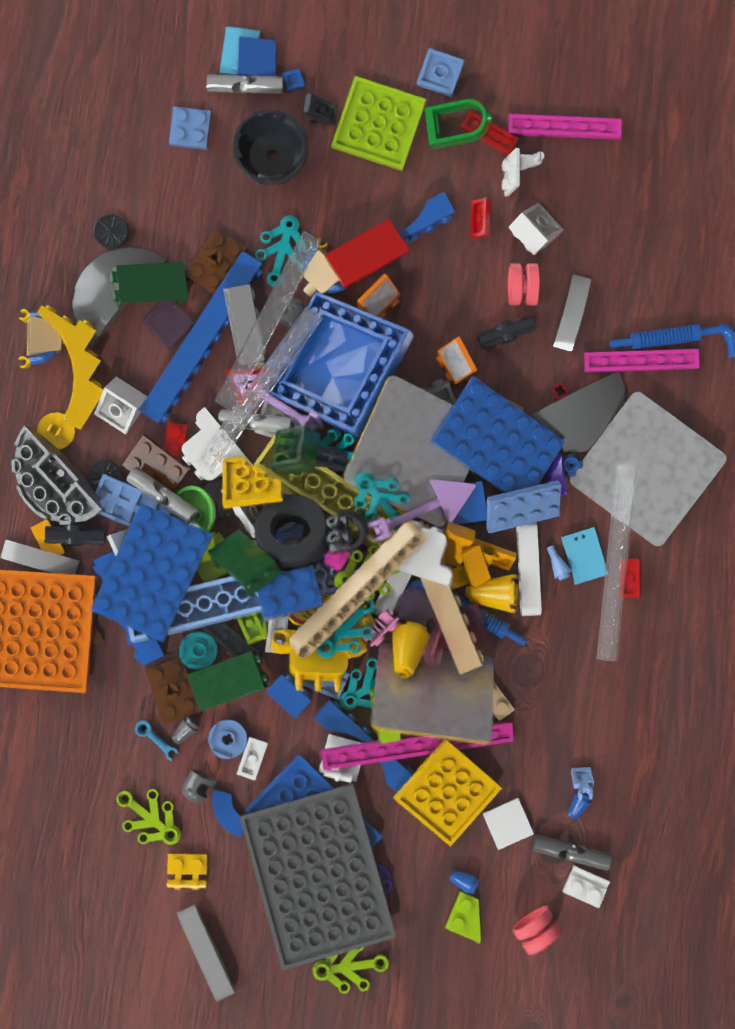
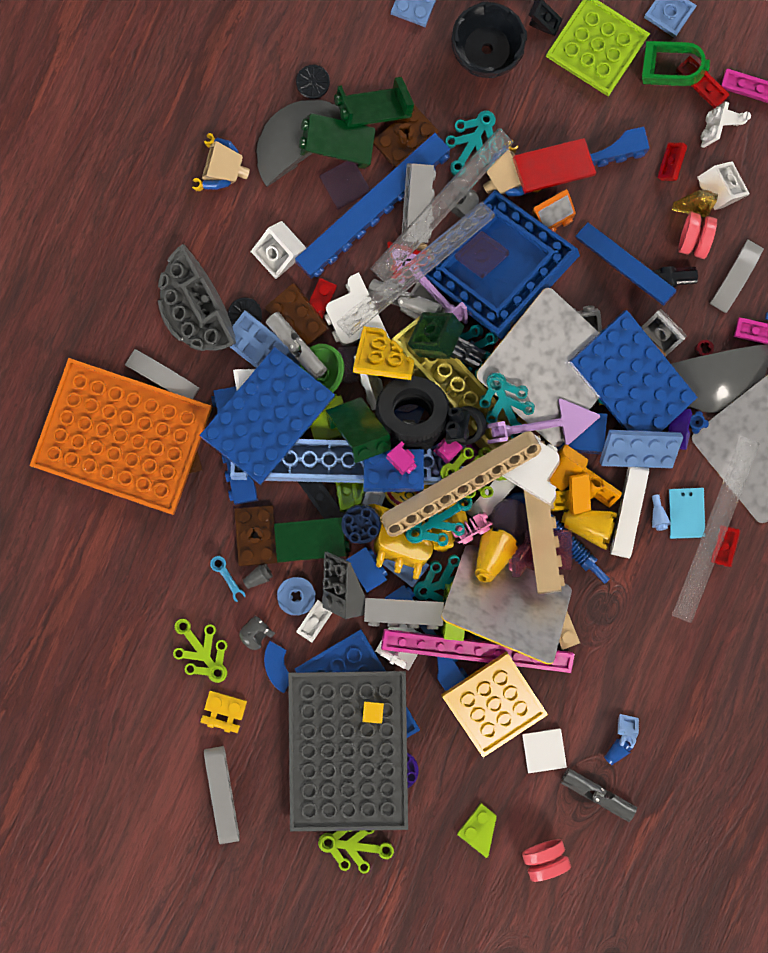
camera: 20 degrees right, 0 degrees up
light orange tile [31,520,66,556] -> none
yellow arch [37,305,103,430] -> none
yellow piece [37,412,75,450] -> none
black piece [45,525,104,546] -> none
teal tile [179,631,218,670] -> none
slope [436,337,477,387] -> none
blue cone [449,870,479,894] -> none
white plate [563,865,610,908] -> none
none -> dark grey slope [322,552,365,619]
none -> dark green panel [334,77,414,127]
none -> dark blue tile [341,504,381,544]
none -> yellow tile [362,701,384,723]
none -> light grey brick [364,598,444,629]
none -> dark pink brick [386,441,417,475]
none -> clear purple tile [455,231,509,278]
none -> blue tile [575,222,676,306]
none -> light grey slope [641,309,687,357]
none -> clear yellow wing [672,190,718,217]

